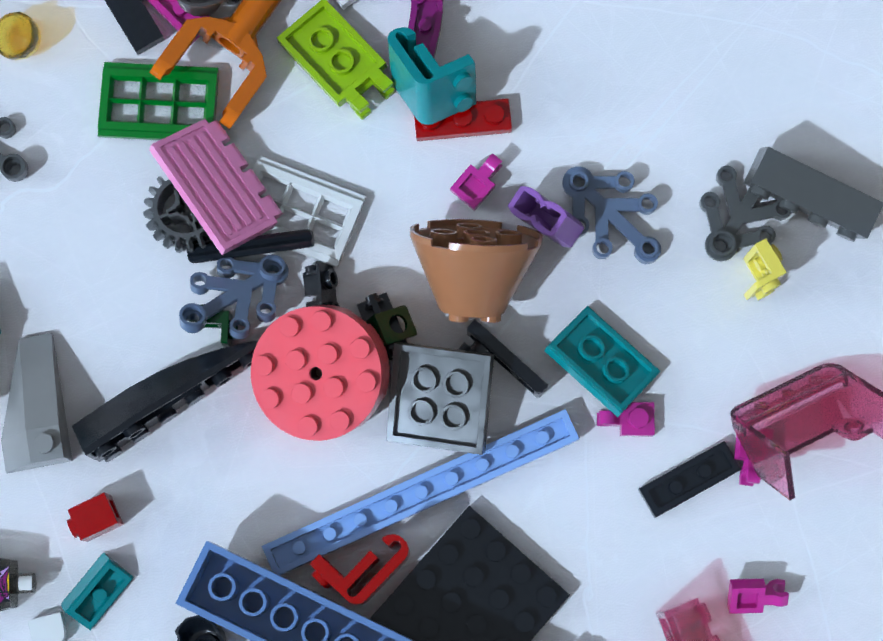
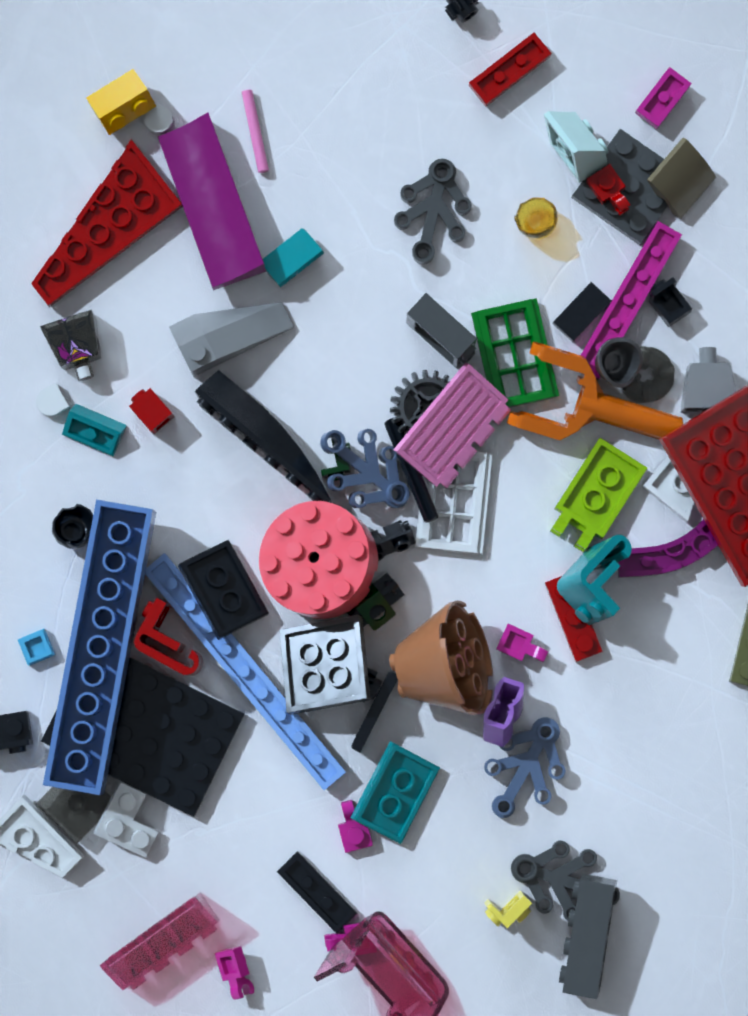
camera: 75 degrees right, 5 degrees up
none -> black tile [178,539,269,640]
none -> dark grey window [406,293,477,368]

